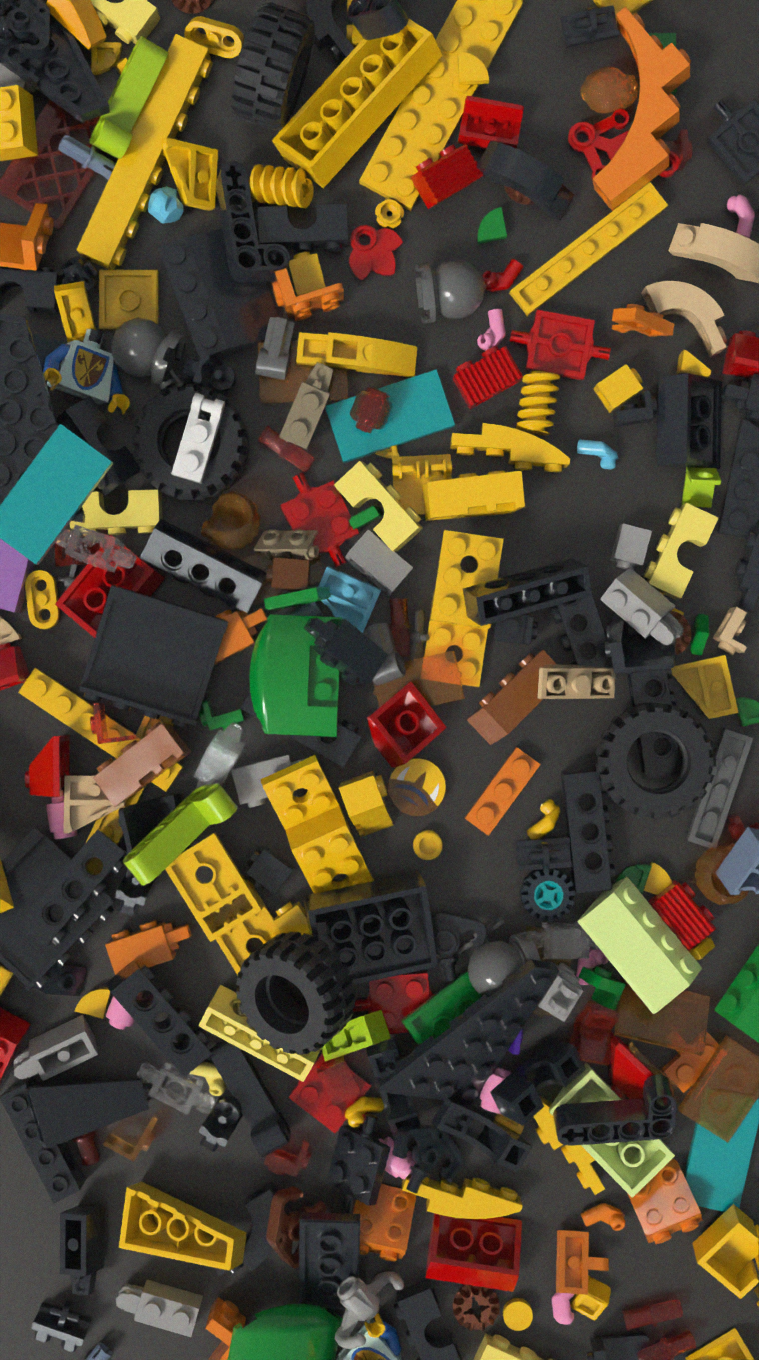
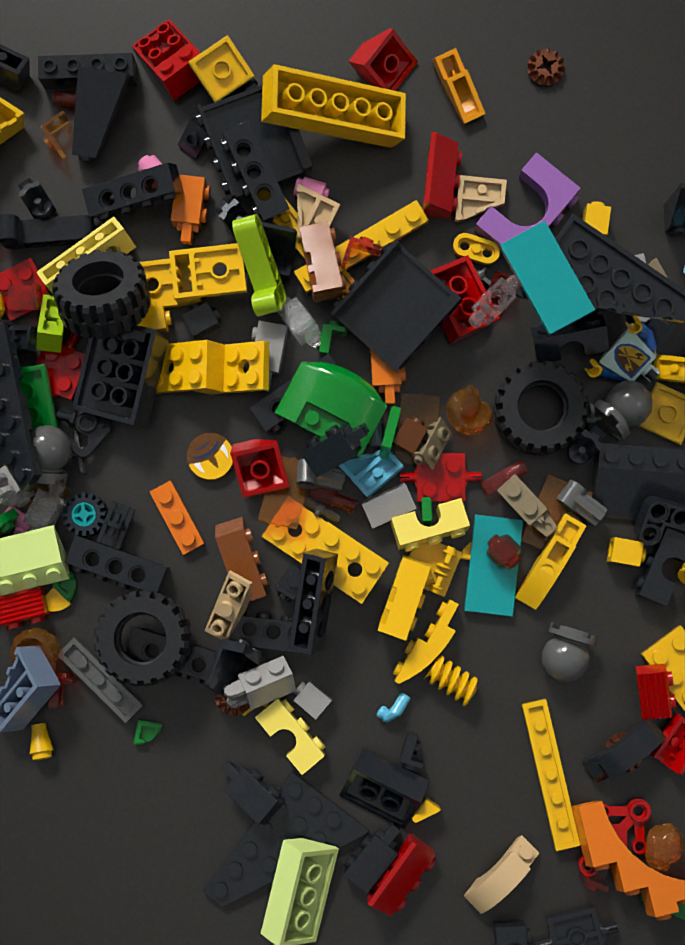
camera: 120 degrees right, 5 degrees down
light grey hinge [13,1015,98,1081] -> none
red slope [25,734,70,797] -> none
light yellow arch [70,489,163,536] -> none
yellow tile [75,987,111,1019] -> none
clear piece [137,1062,216,1115] -> none
black brick [140,519,267,612] -> none
white plate [171,393,225,484] -> none
light yellow arm [189,1061,227,1096] -> none
orange bracket [272,268,344,321] -> none
yellow wedge [339,770,393,837] -> none
red plate [349,225,403,281] -> none
yellow plate [375,199,404,228] -> none
yellow tile [413,830,443,860] -> none
red brick [453,346,523,409] -> none
green tile [477,207,507,244] -> none
bright pink arm [477,309,506,351] -> none
red arm [482,259,524,291] -> none
red plate [510,310,611,380] -> none
yellow arm [527,799,561,839] -> none
yellow brick [594,364,643,413] -> none
orange plate [611,304,674,337] -> none
tan arch [641,281,727,358] -> none
yellow wing [671,655,738,719] -> none
lime bracket [682,467,721,508] -> none
green tile [690,613,709,656] -> none
tan bracket [713,607,747,655] -> none
bright pink arm [727,195,755,239] -> none

